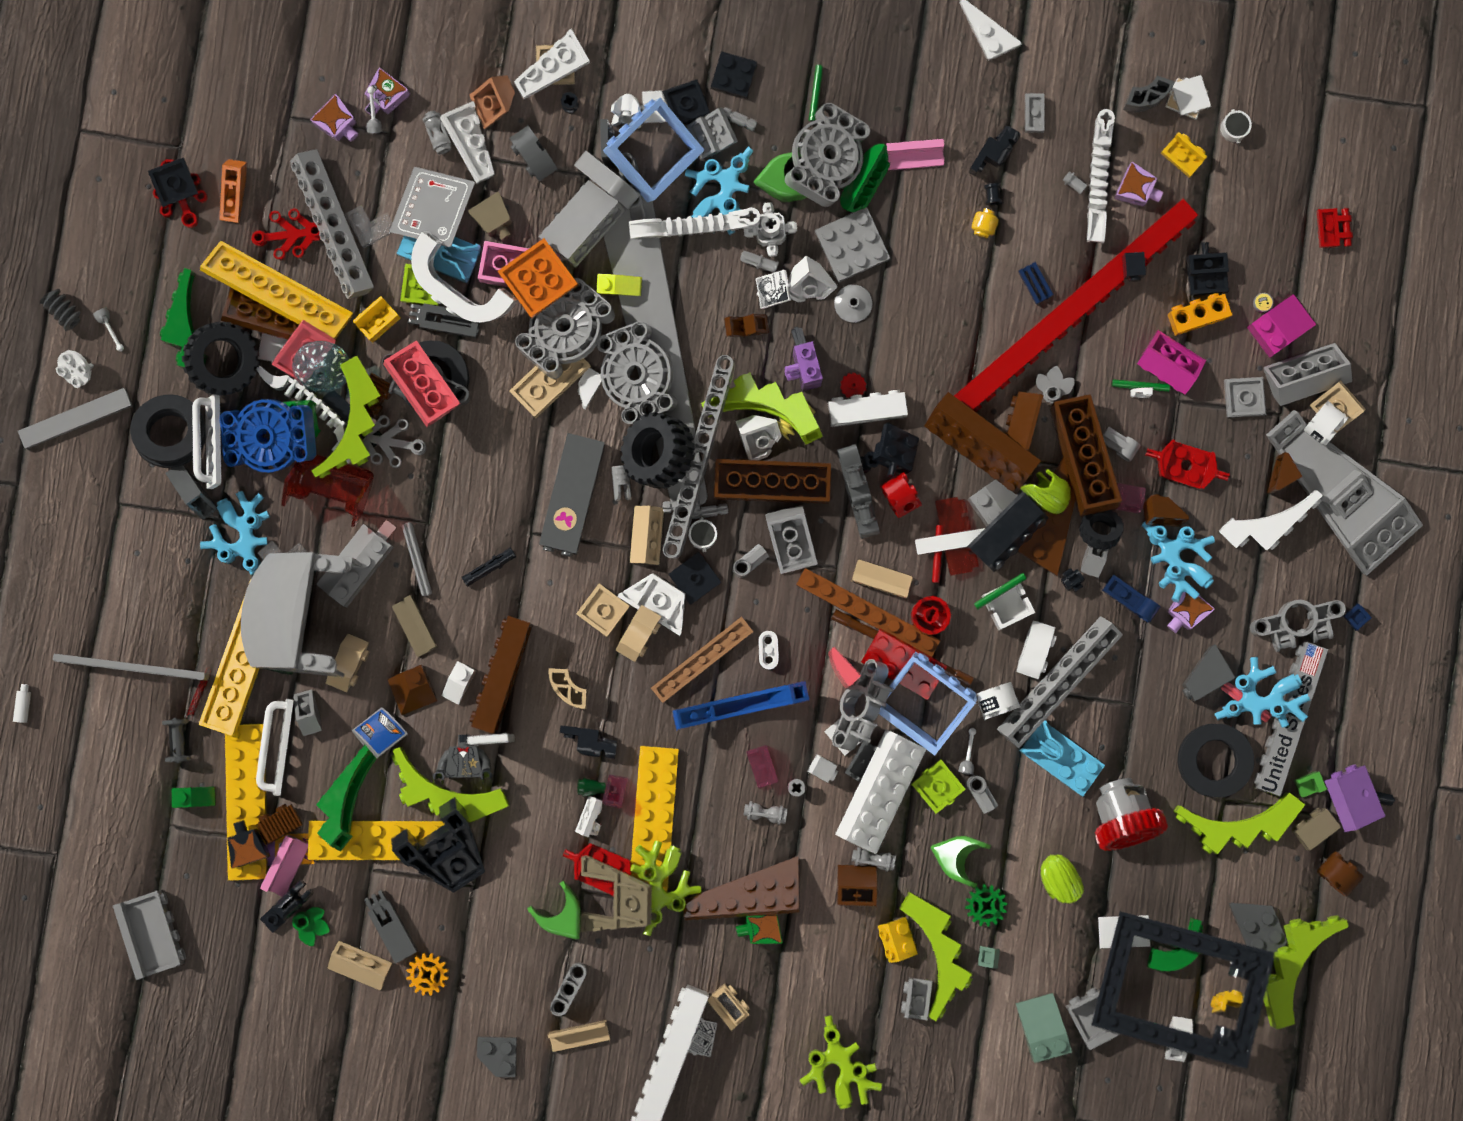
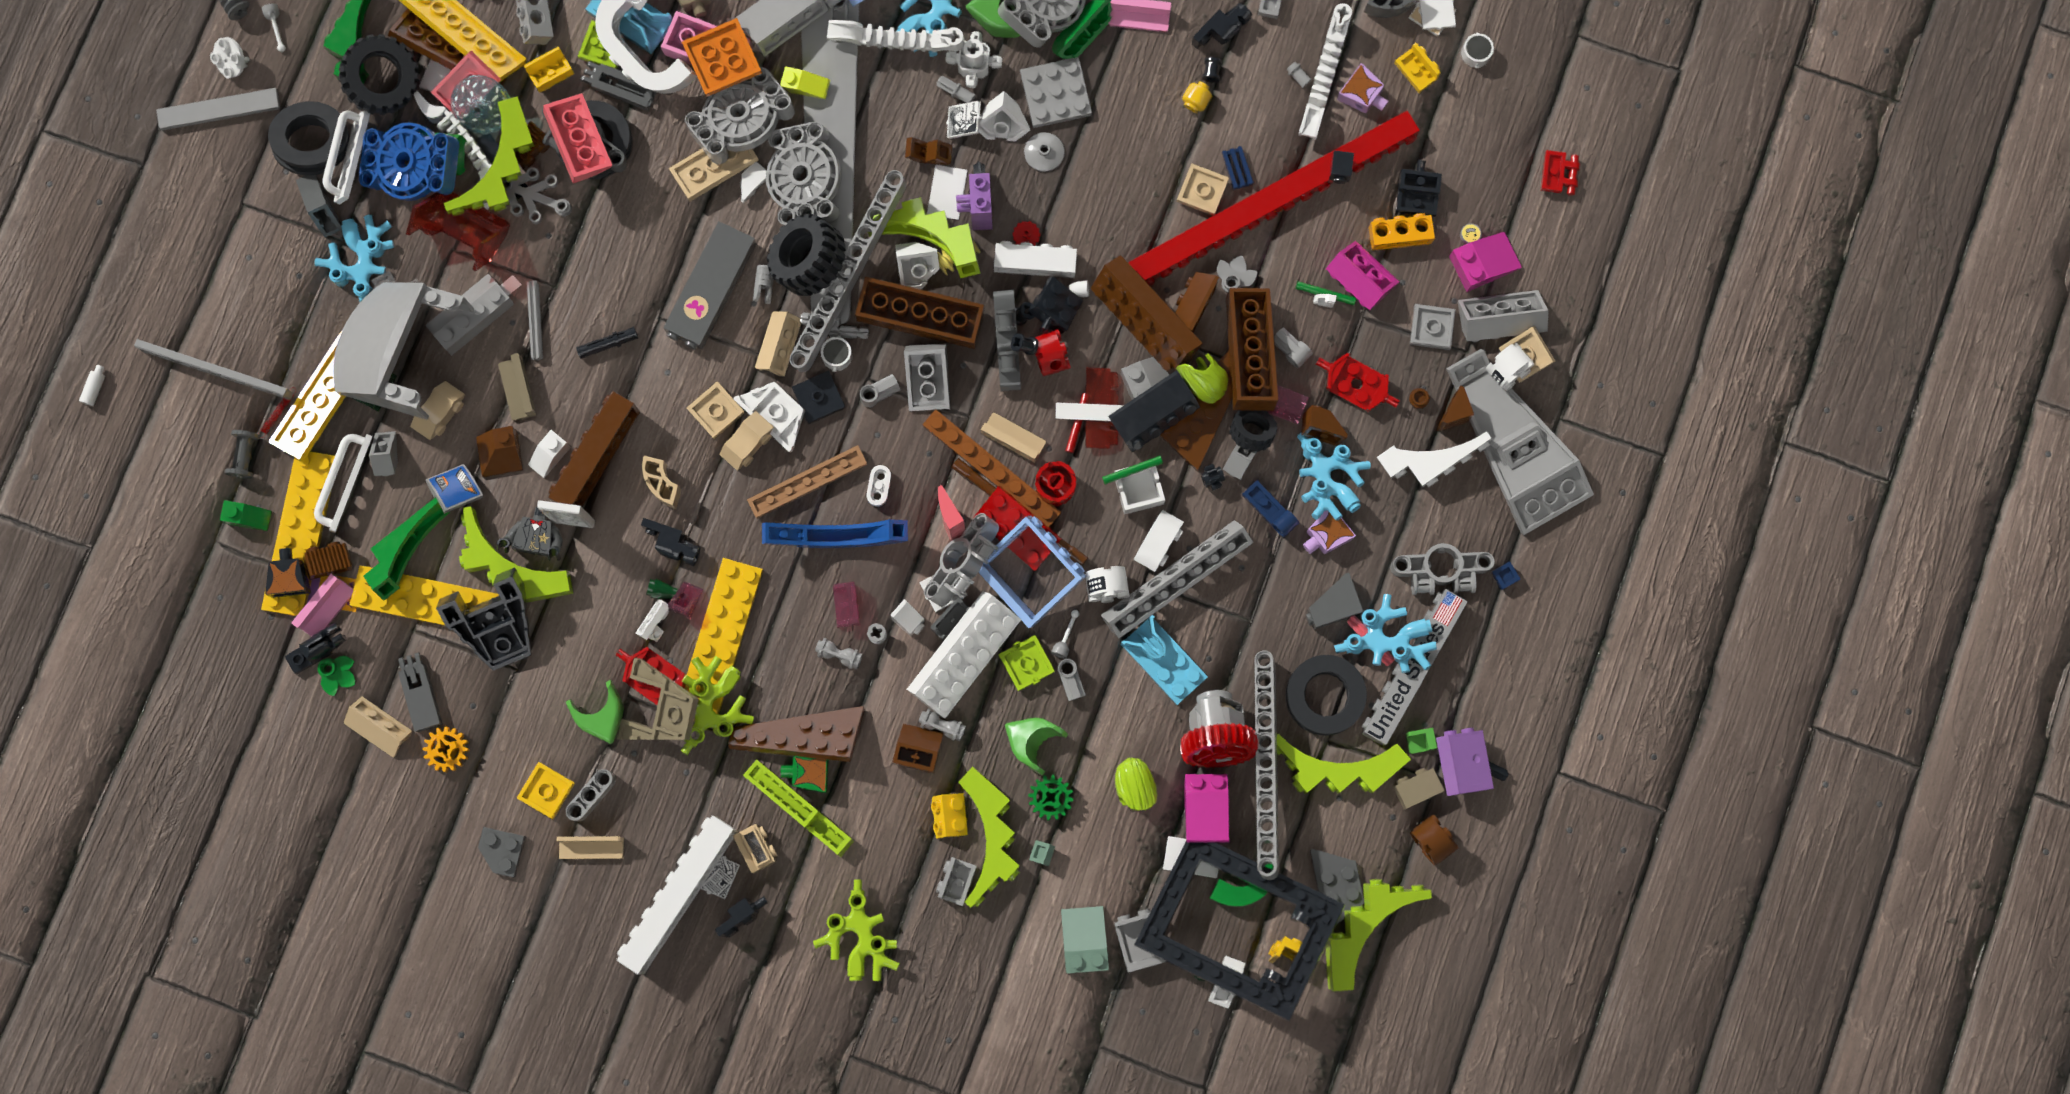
camera: 10 degrees right, 5 degrees down
light grey panel [113,889,186,980] -> none
none -> yellow plate [517,762,575,819]
none -> black plate [714,896,769,938]
none -> lime slope [743,759,854,857]
none -> white sticker [927,165,967,220]
none -> black bush [1011,333,1038,355]
none -> white hose [1069,281,1089,297]
none -> tan plate [1177,163,1229,216]
none -> dark pink slope [1184,774,1229,842]
none -> light grey beam [1255,650,1279,880]
none -> reddish brown plate [1409,388,1430,409]

